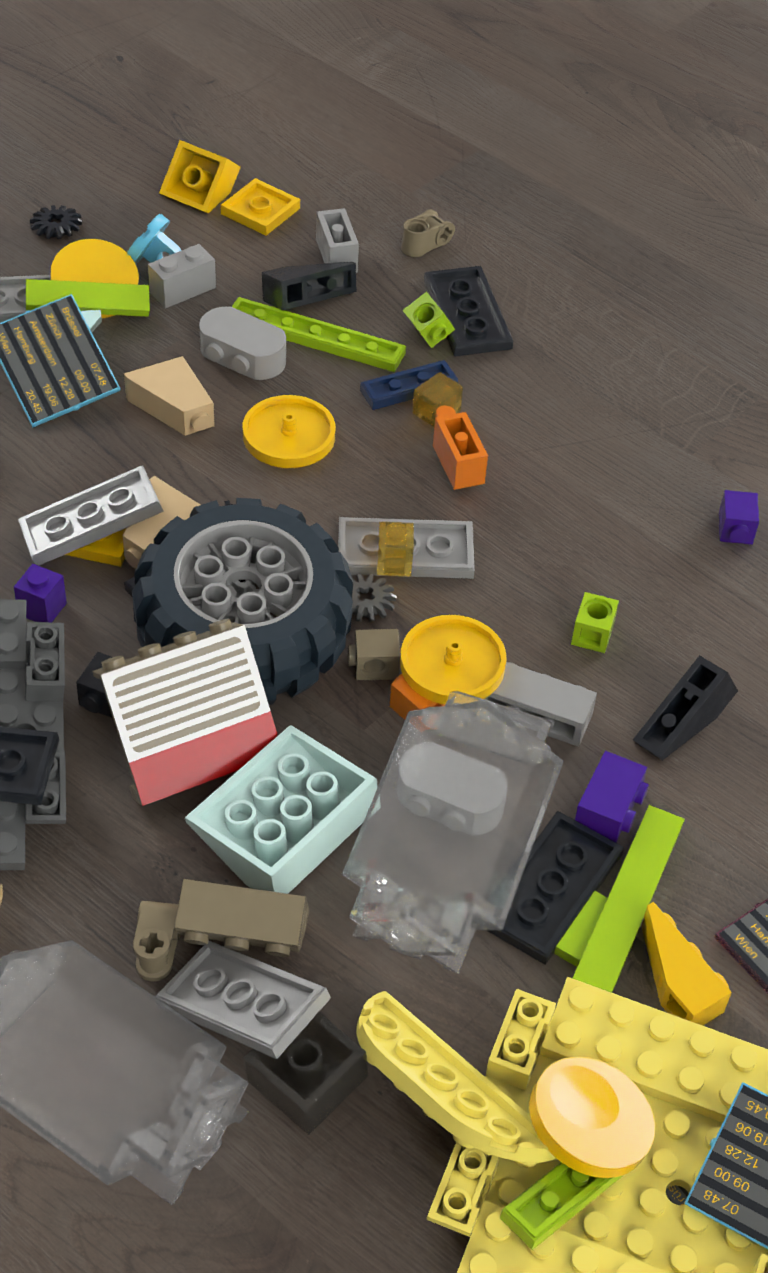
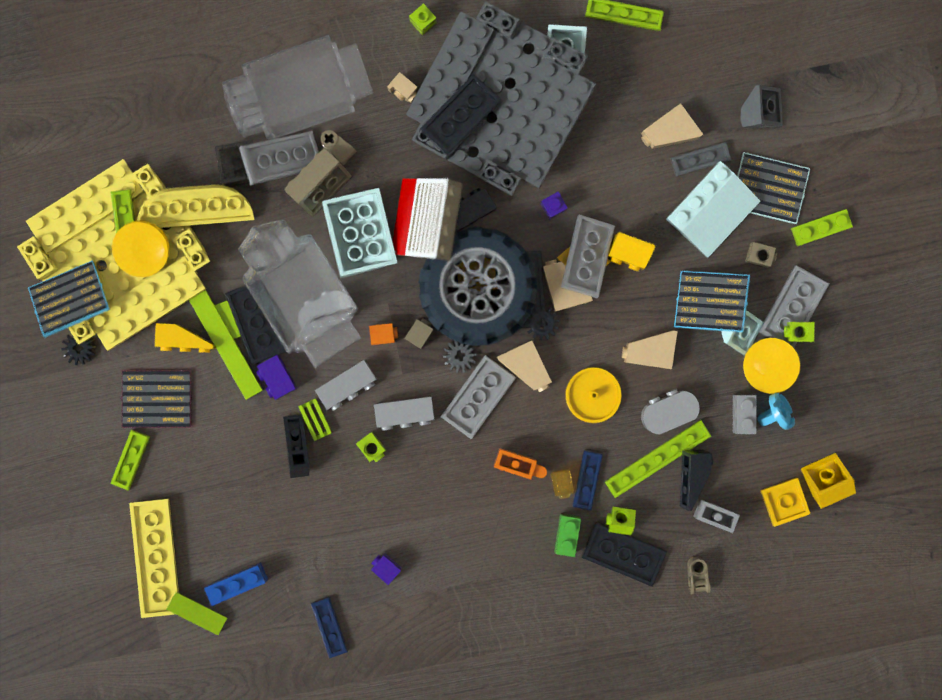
camera: 130 degrees right, 40 degrees up
lime tile [26,279,150,317] -> none
black gear [30,205,83,239] -> none
clear yellow brick [377,521,414,576] -> none
yellow piece [400,615,506,706] -> none
none -> lime tile [298,398,332,441]
none -> light grey brick [374,396,435,430]
none -> tan slope [497,341,551,392]
none -> bright green brick [554,513,581,557]
none -> yellow slope [608,232,655,272]
none -> lime brick [784,322,814,342]

